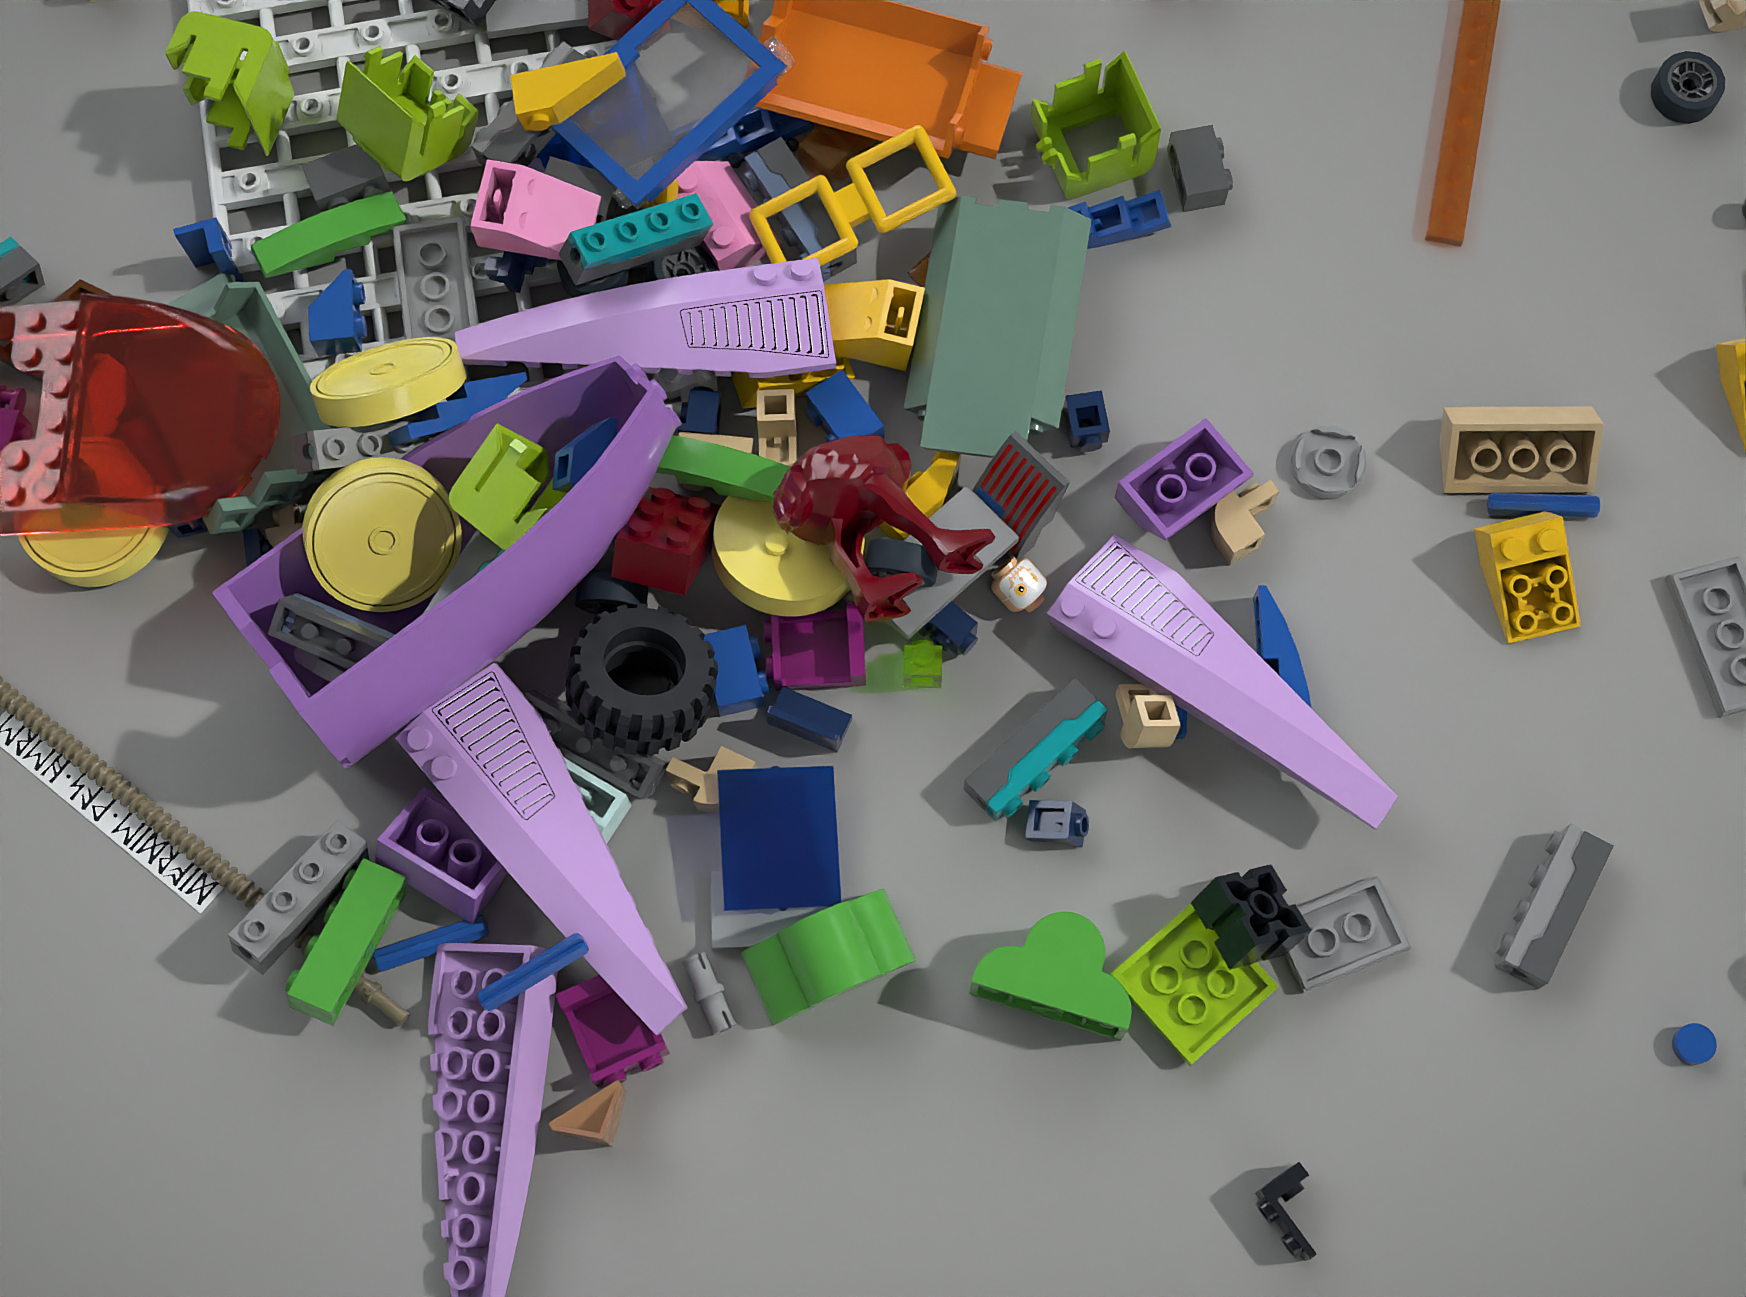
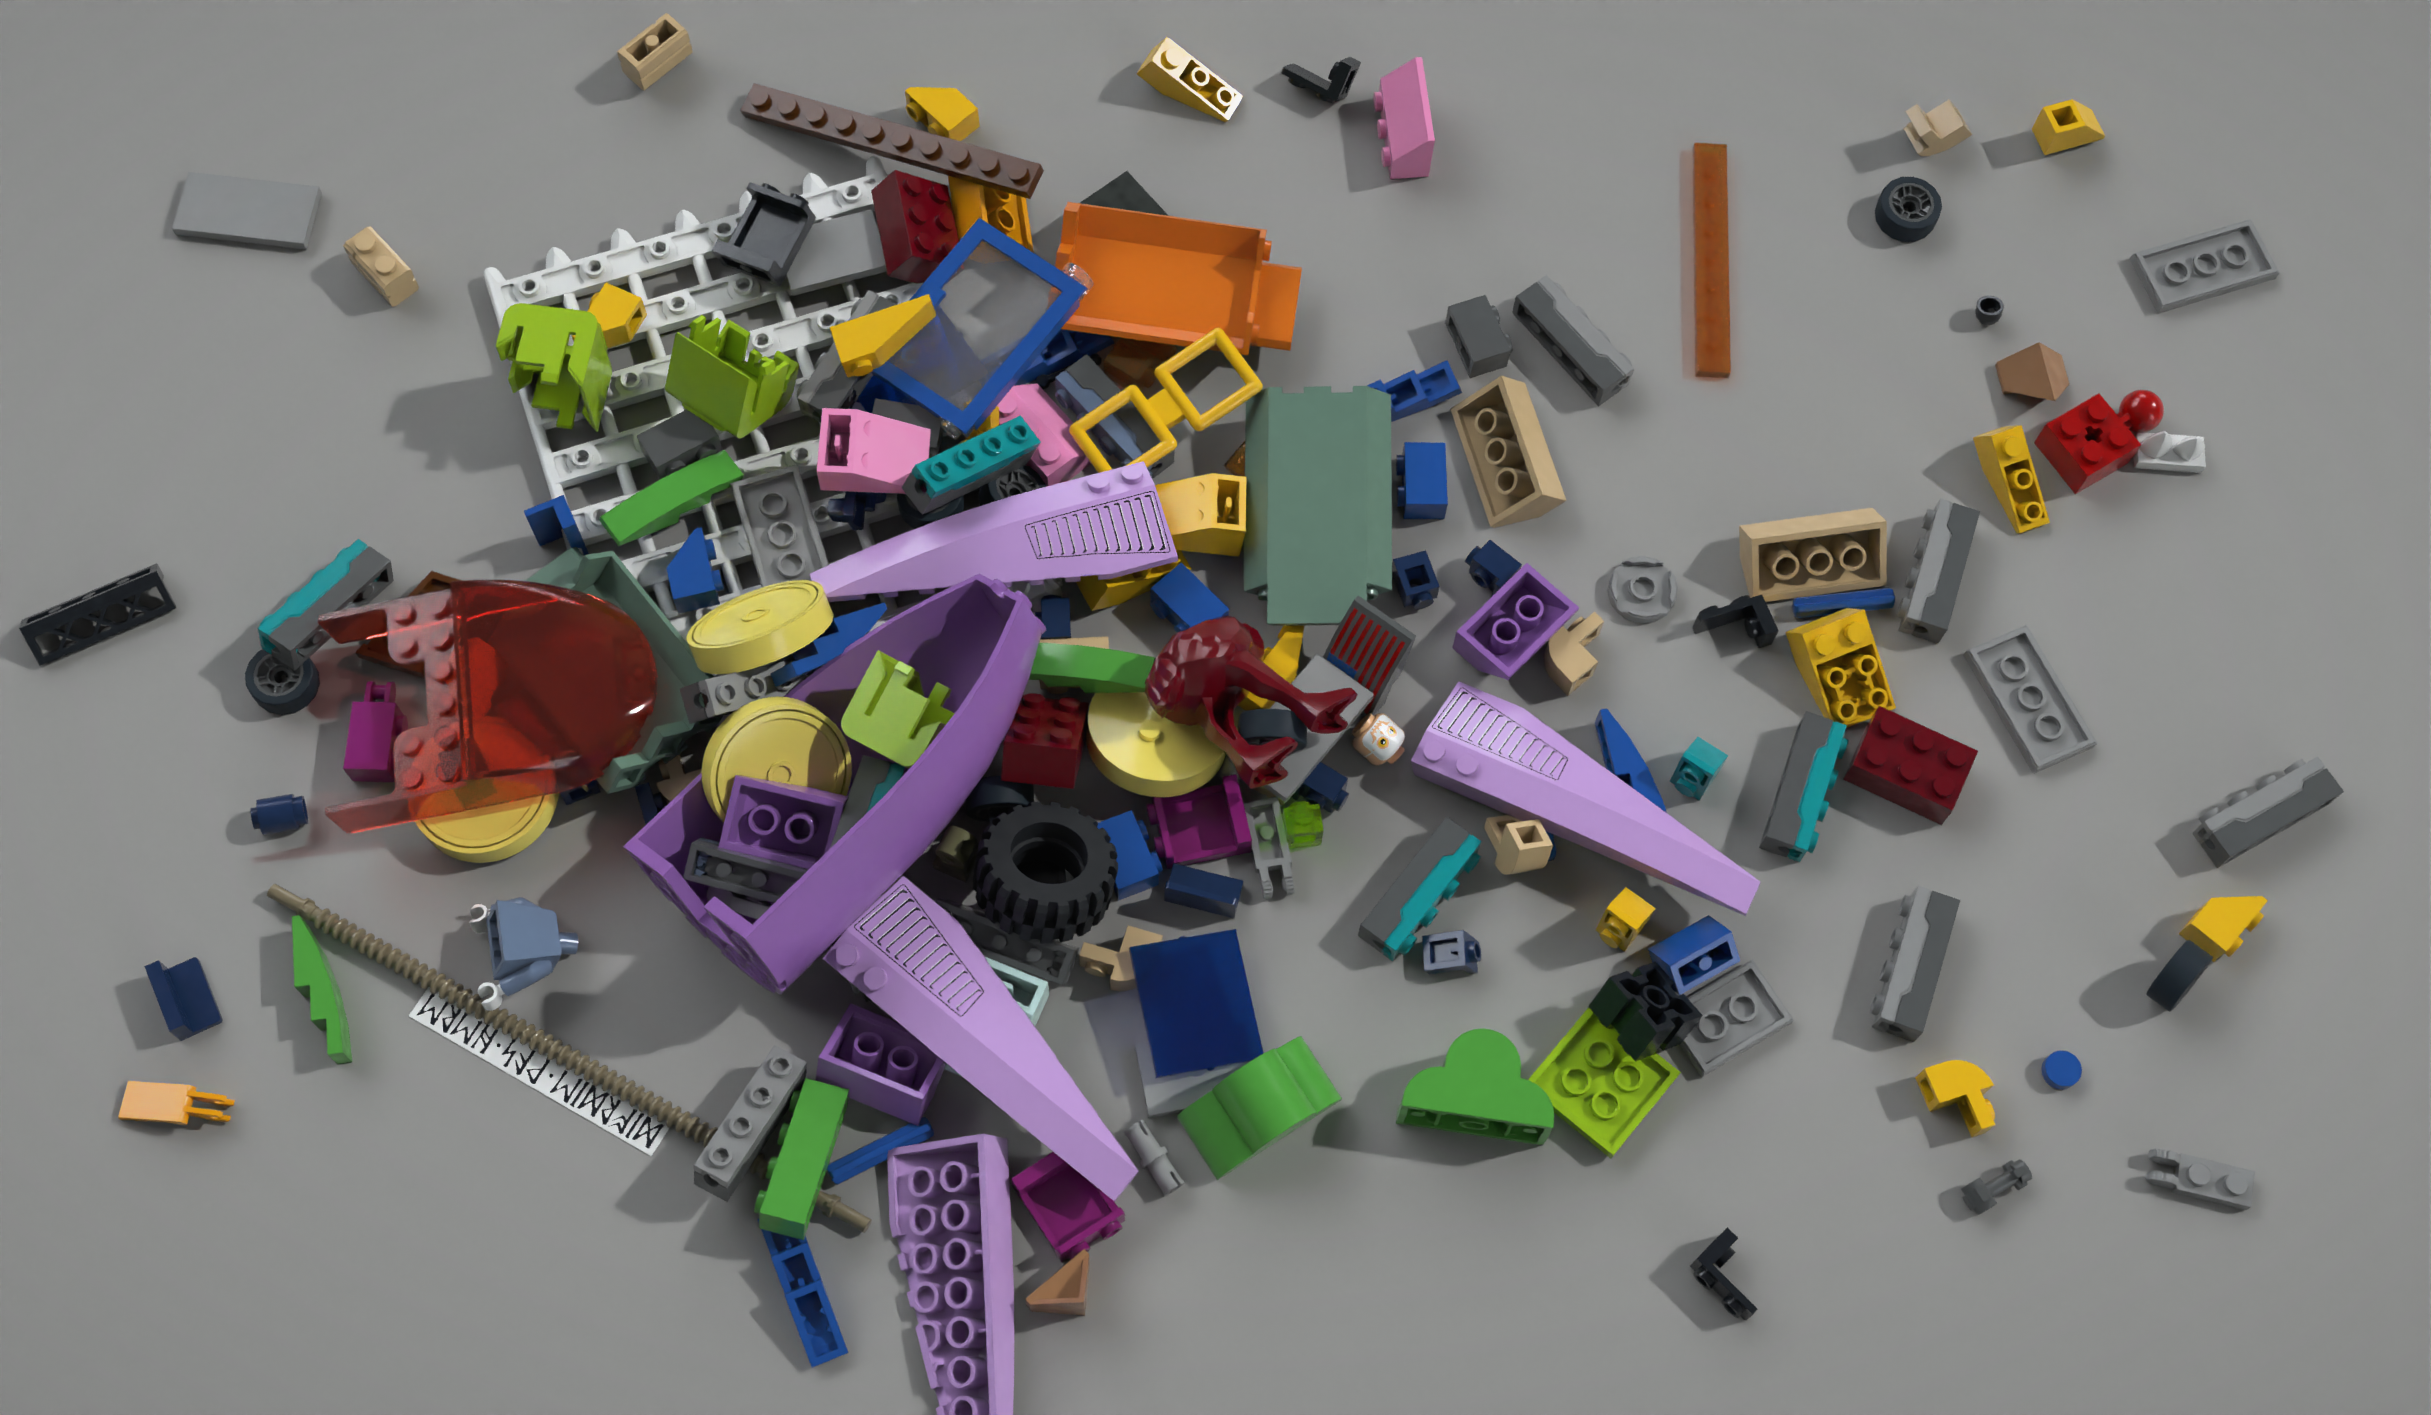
camera: 15 degrees left, 5 degrees down
blue axle [477,933,589,1011] -> none
blue slope [552,417,618,493] -> none
tan brick [757,389,797,466] -> none
lime piece [1030,50,1161,199] -> none
none -> sand blue torso [469,897,578,1011]
none -> yellow slope [572,282,647,348]
none -> medium lavender slope [718,775,848,869]
none -> blue slope [757,1218,848,1368]
none -> olive leg [933,825,978,882]
none -> light grey hinge [1243,796,1295,899]
none -> blue brick [1396,442,1448,519]
none -> tan slope [1450,376,1567,528]
none -> dark blue brick [1465,540,1522,597]
none -> dark grey piece [1512,275,1634,407]
none -> yellow slope [1595,887,1656,952]
none -> blue brick [1648,915,1741,995]
none -> teal slope [1670,737,1728,801]
none -> black bracket [1692,595,1779,648]
none -> piece [1759,711,1849,862]
none -> dark red brick [1843,706,1978,825]
none -> piece [1896,499,1980,643]
none -> yellow brick [1915,1060,1996,1138]
none -> dark grey bar [1961,1159,2032,1215]

